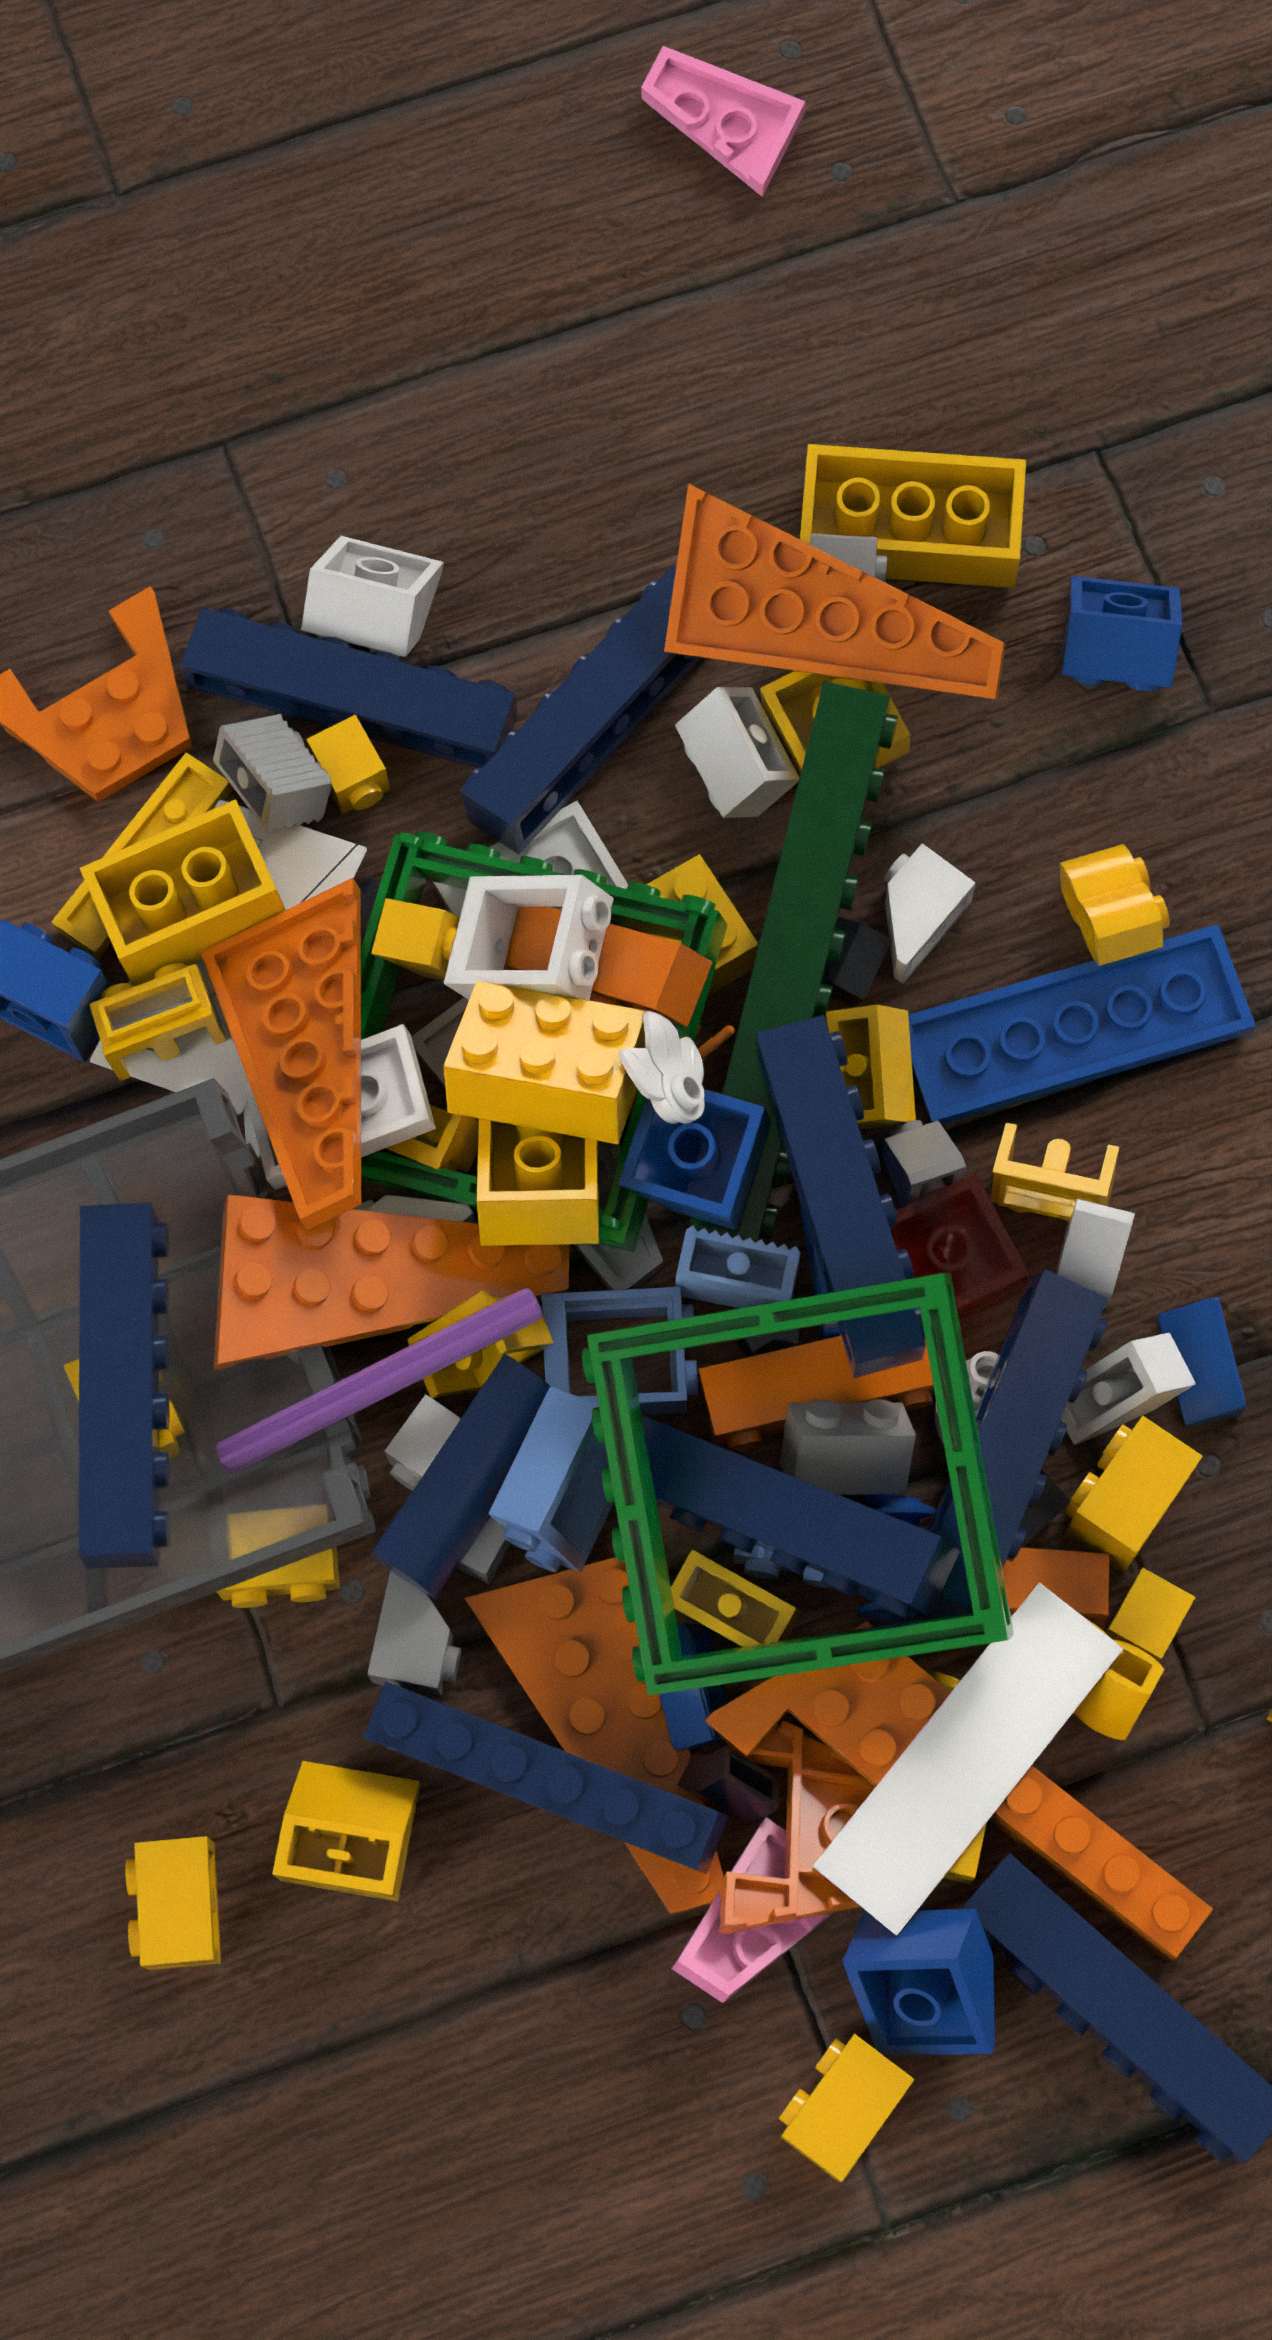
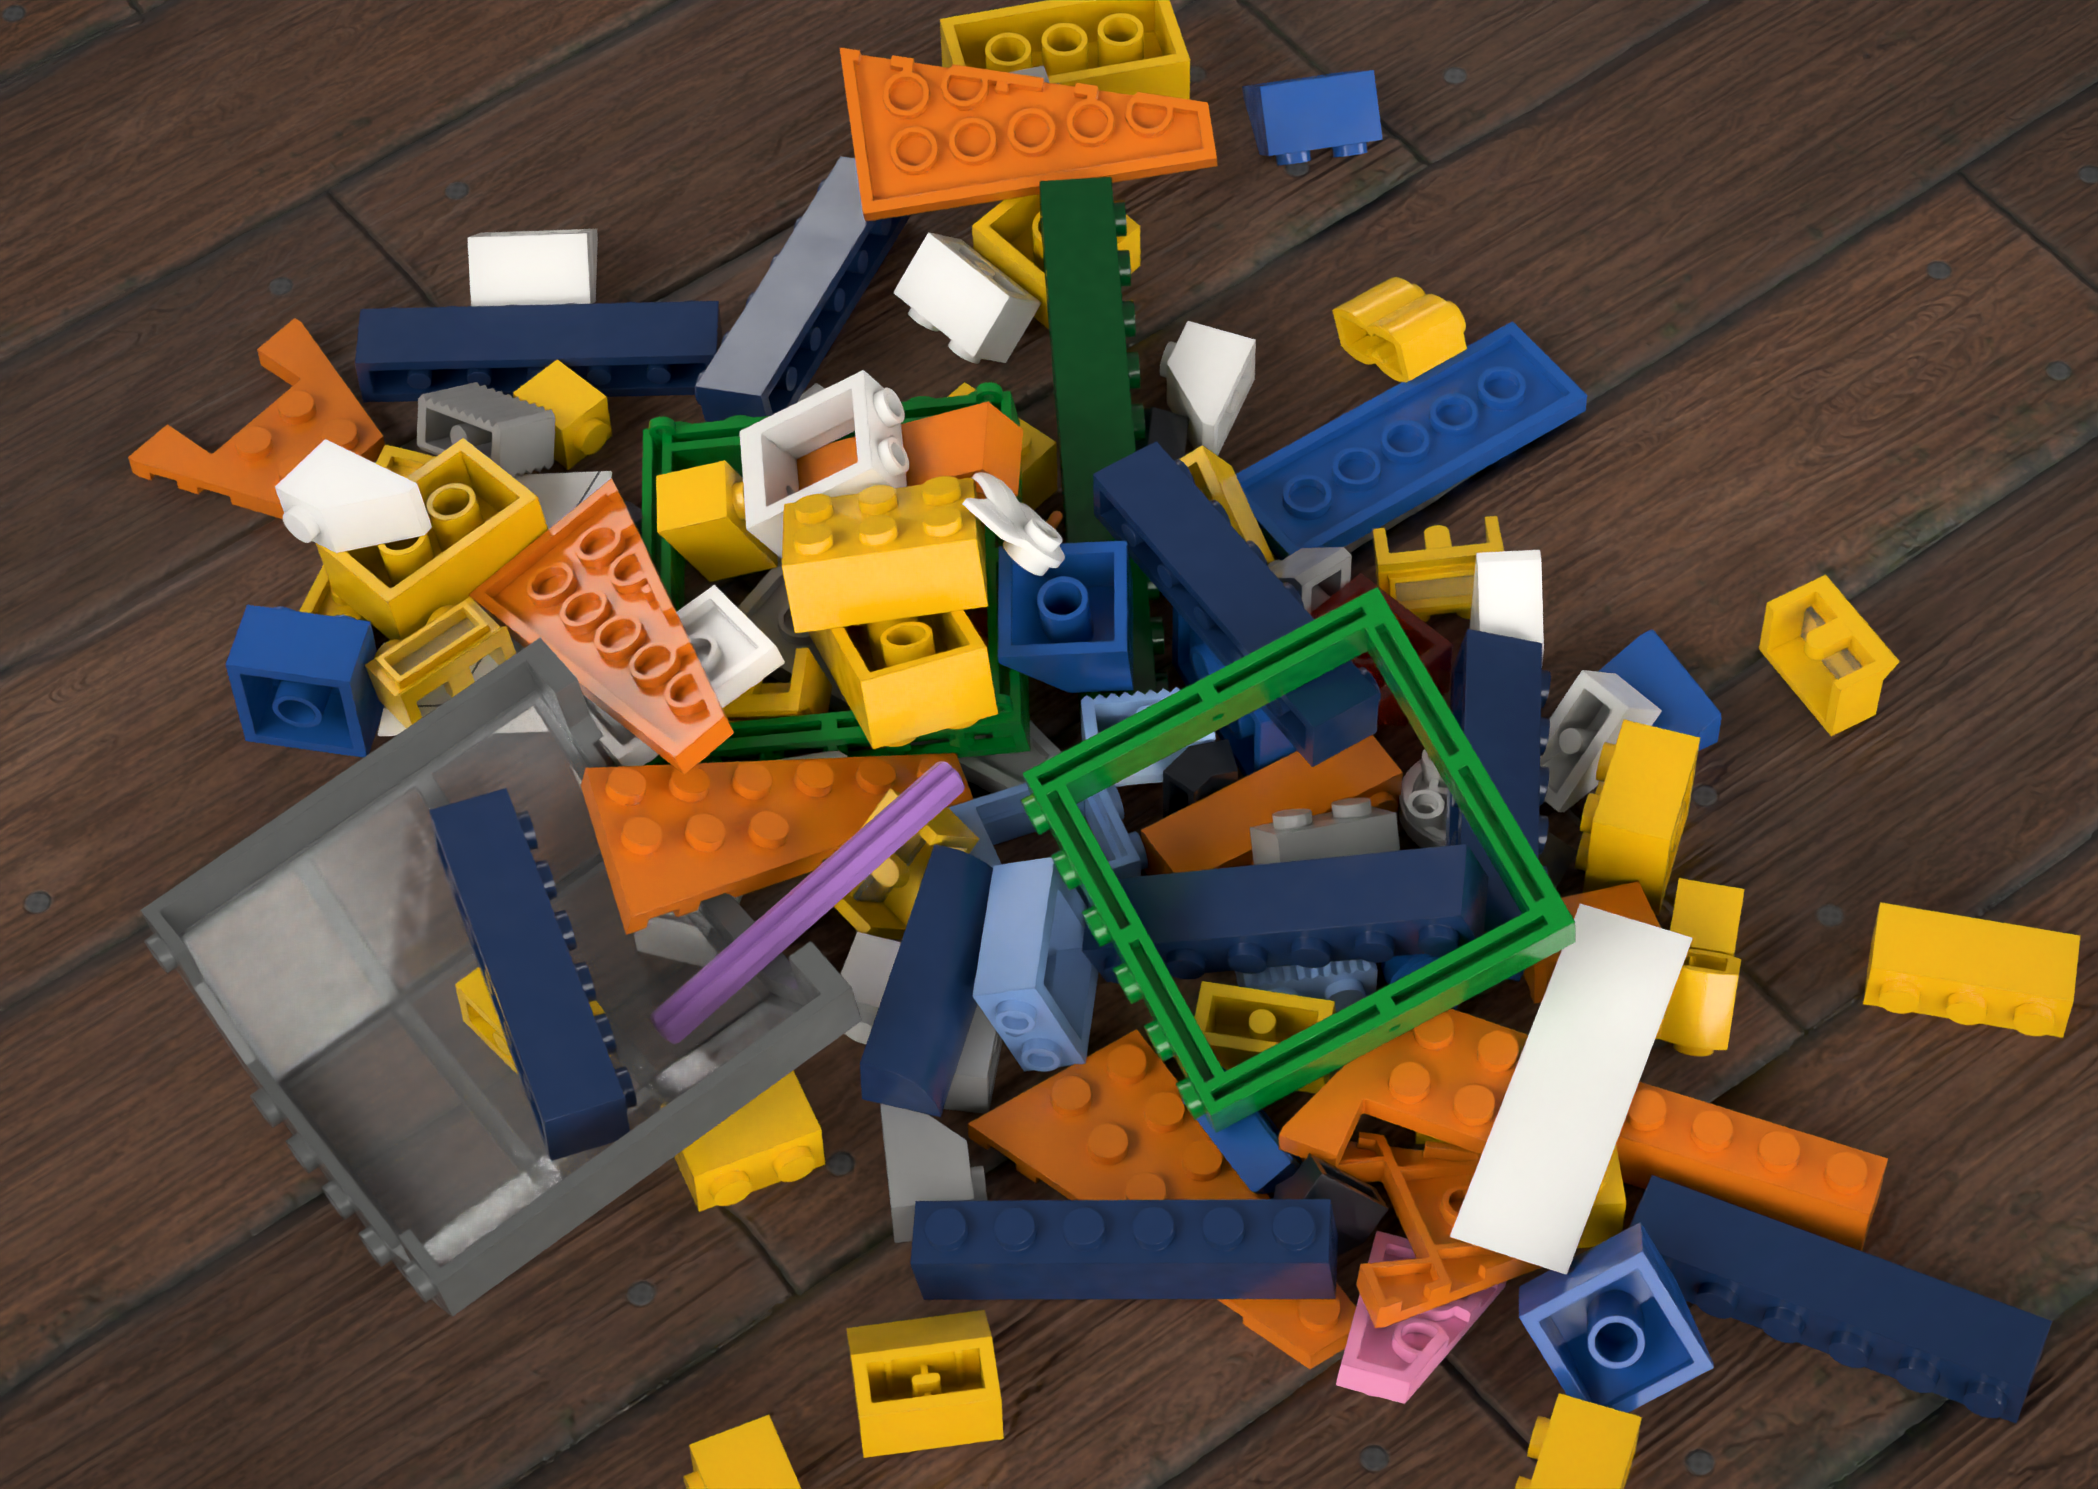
camera: 20 degrees left, 20 degrees down
none -> white slope [275,439,432,553]

